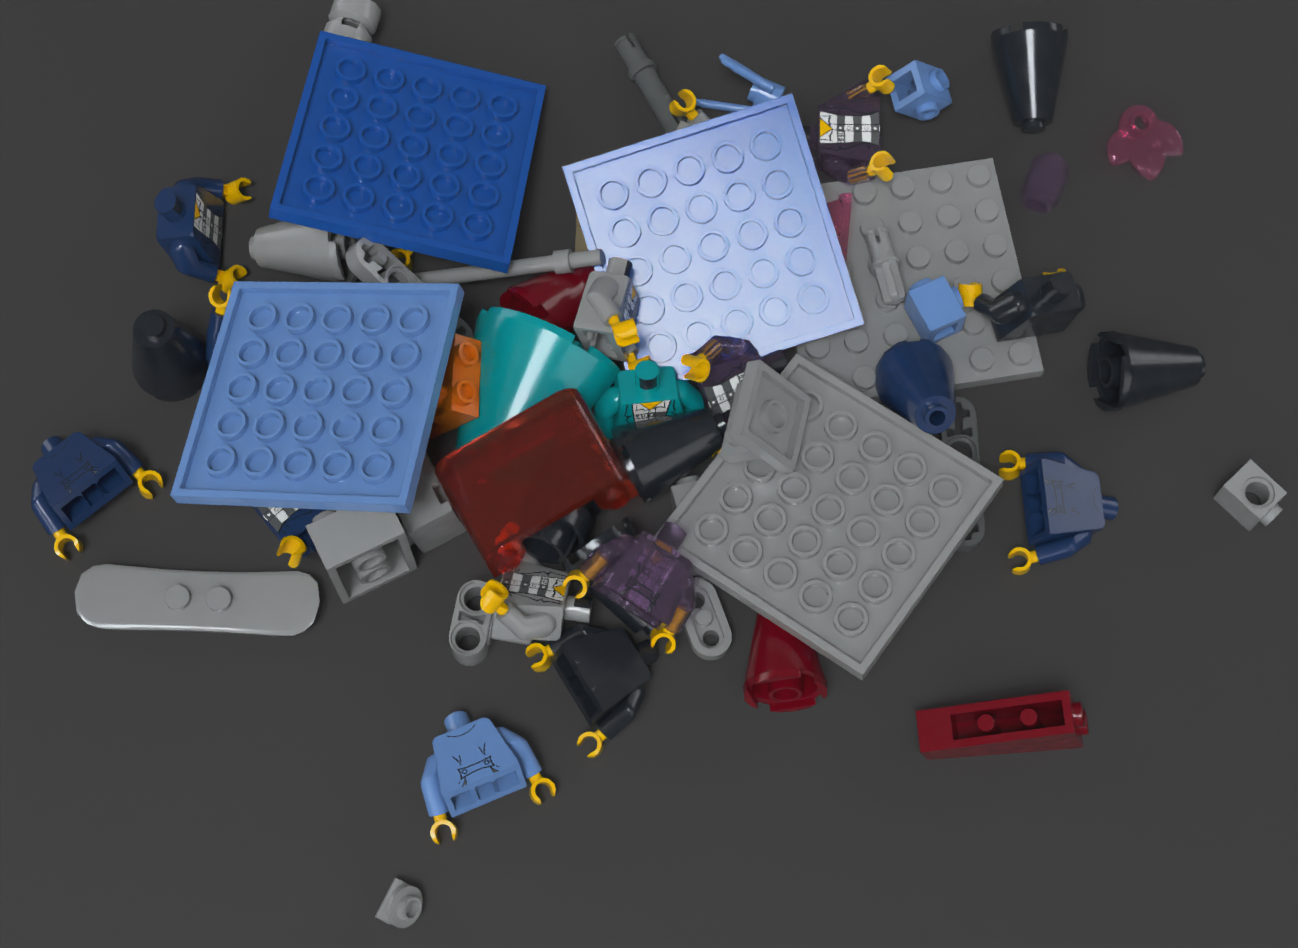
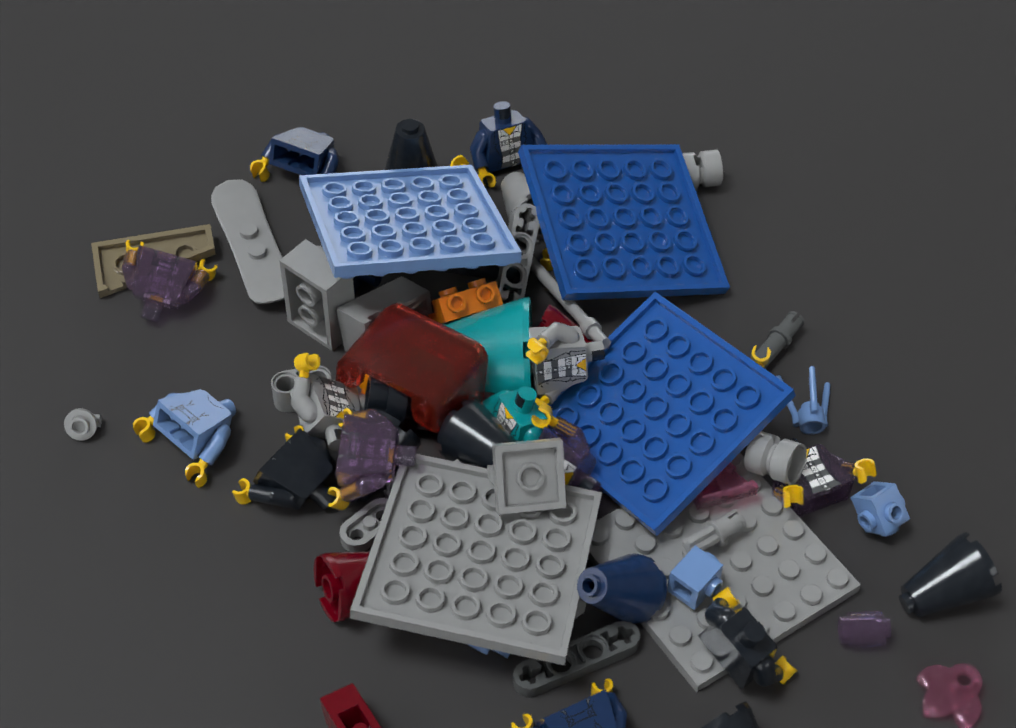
camera: 65 degrees right, 20 degrees down
none -> dark tan wing [91,224,216,298]
none -> clear purple torso [121,240,217,322]
none -> light grey wheel [744,431,807,485]

